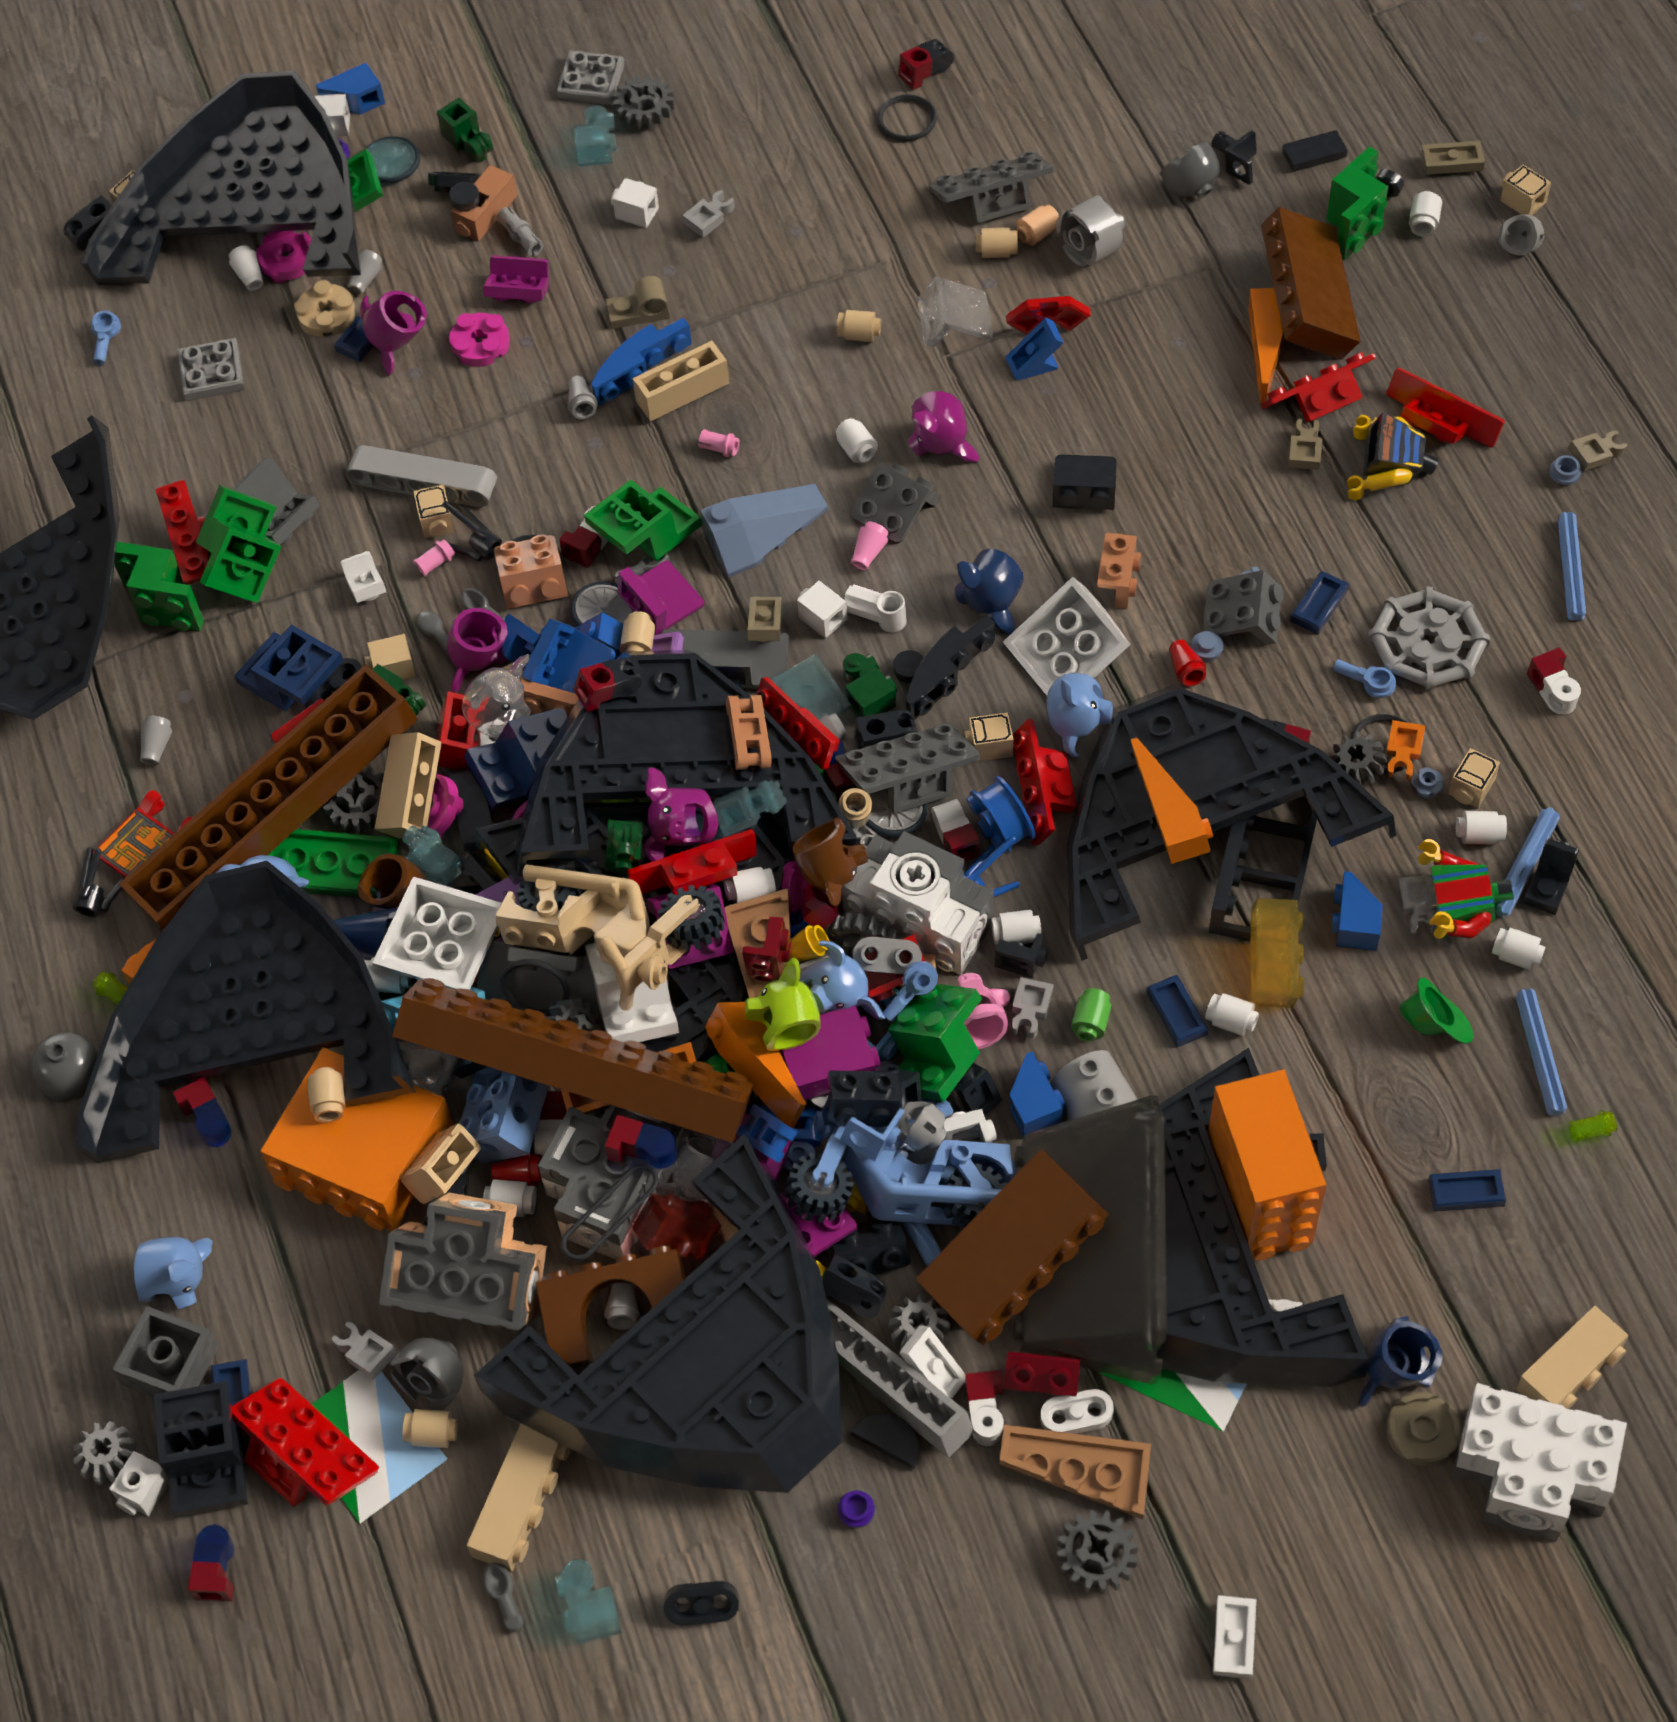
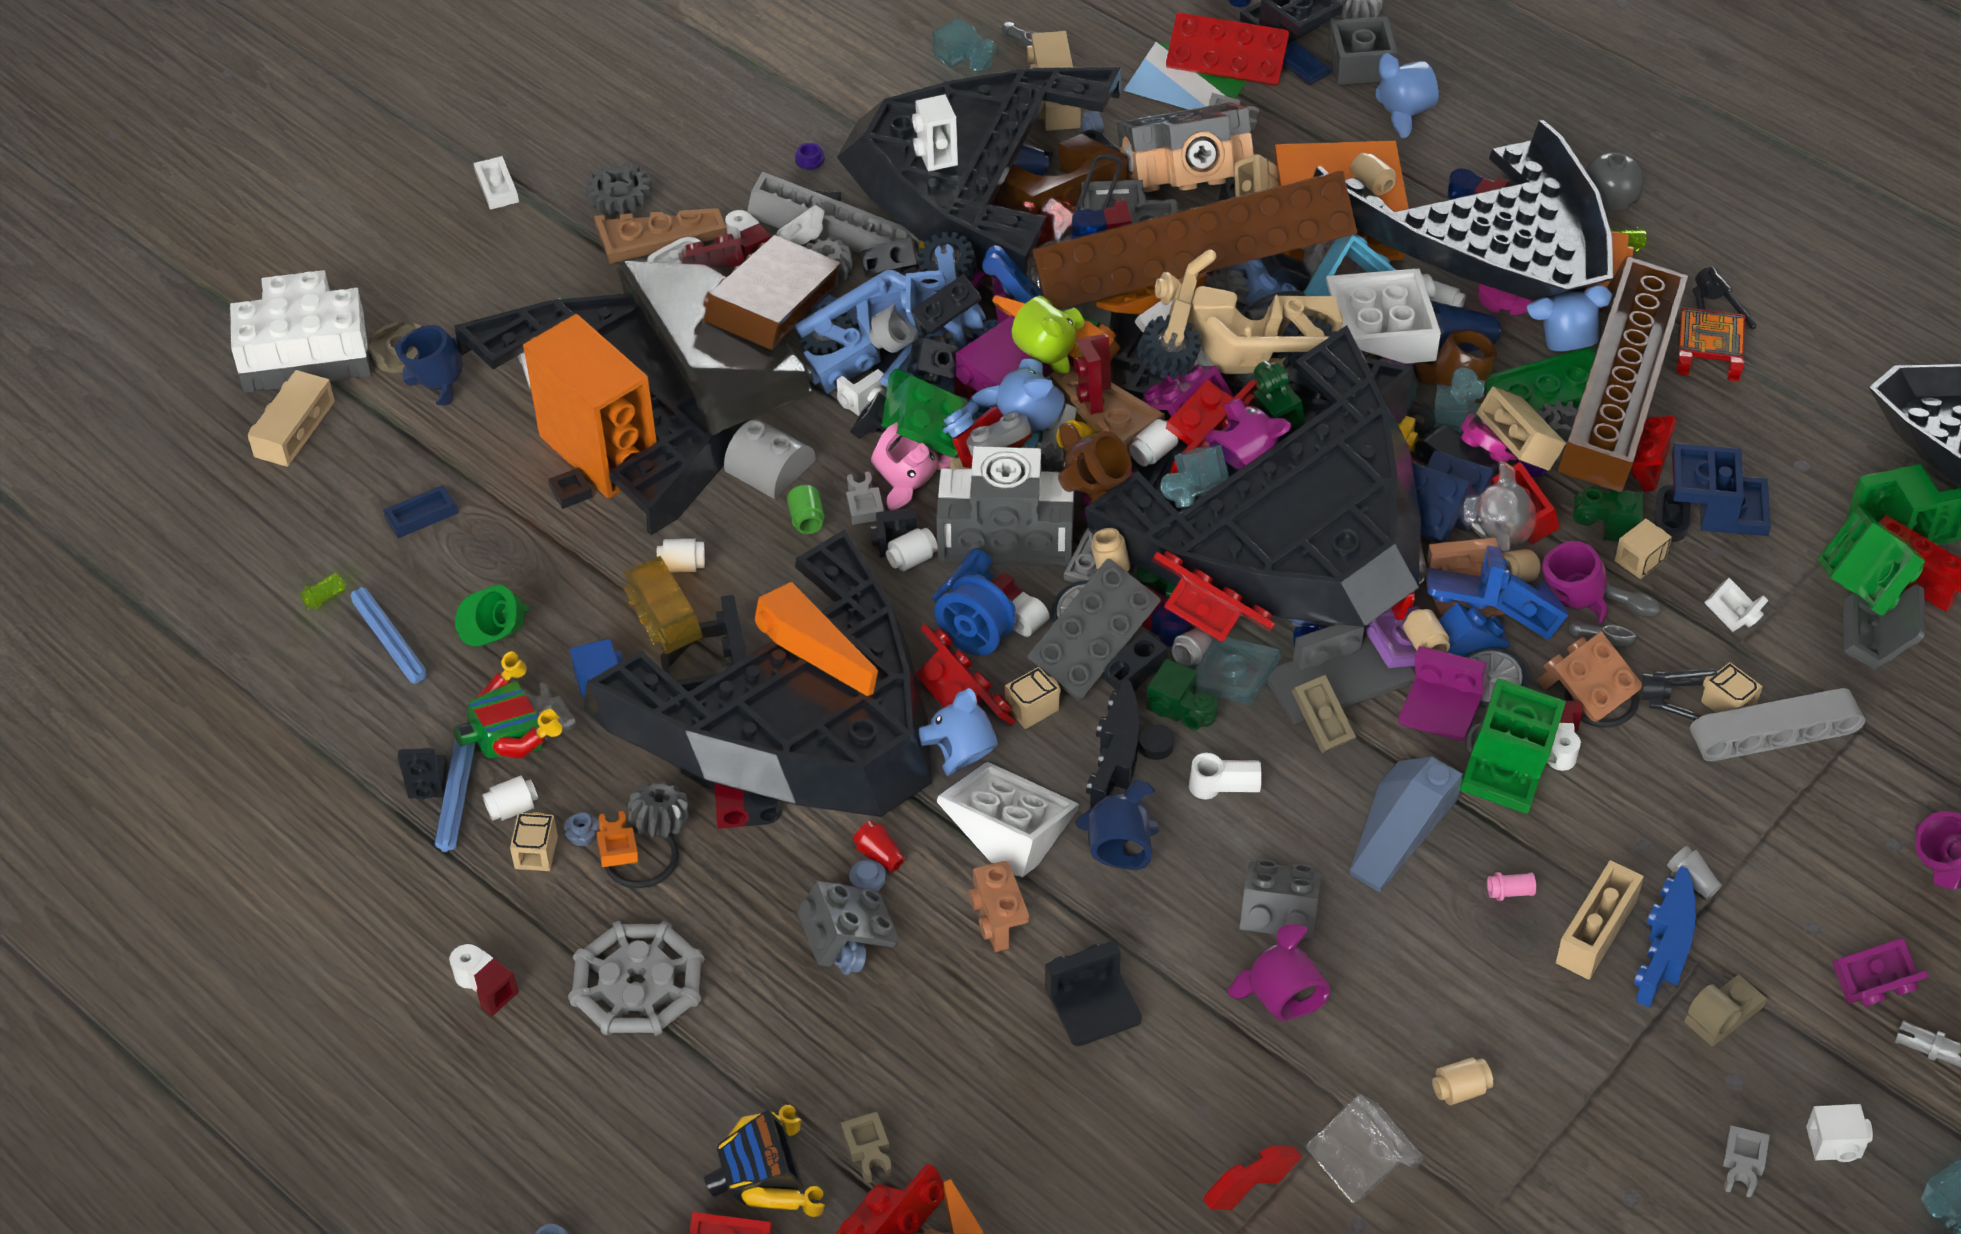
camera: 150 degrees right, 10 degrees down
light grey cone [140,715,173,766] -> none
dark grey cylinder [390,1338,464,1410] -> none
tan brick [403,1409,458,1448] -> none
bright pink pin [413,539,455,576] -> none
dark pink plate [449,313,510,367] -> none
leg [573,658,643,712] -> none
black plate [664,1581,739,1625] -> none
nougat plate [726,695,771,770] -> none
white brick [797,581,848,639] -> none
white brick [836,419,878,463] -> none
bright pink cone [851,522,888,570] -> none
blue slope [1005,318,1064,380] -> none
blue slope [1009,1051,1065,1139] -> none
dark blue tile [1146,975,1209,1048] -> none
dark blue tile [1290,570,1349,635] -> none
medium blue plate [1333,659,1396,698] -> none
white brick [1492,927,1546,970] -> none
medium blue axle [1558,512,1586,621] -> none
none -> white brick [912,94,958,172]

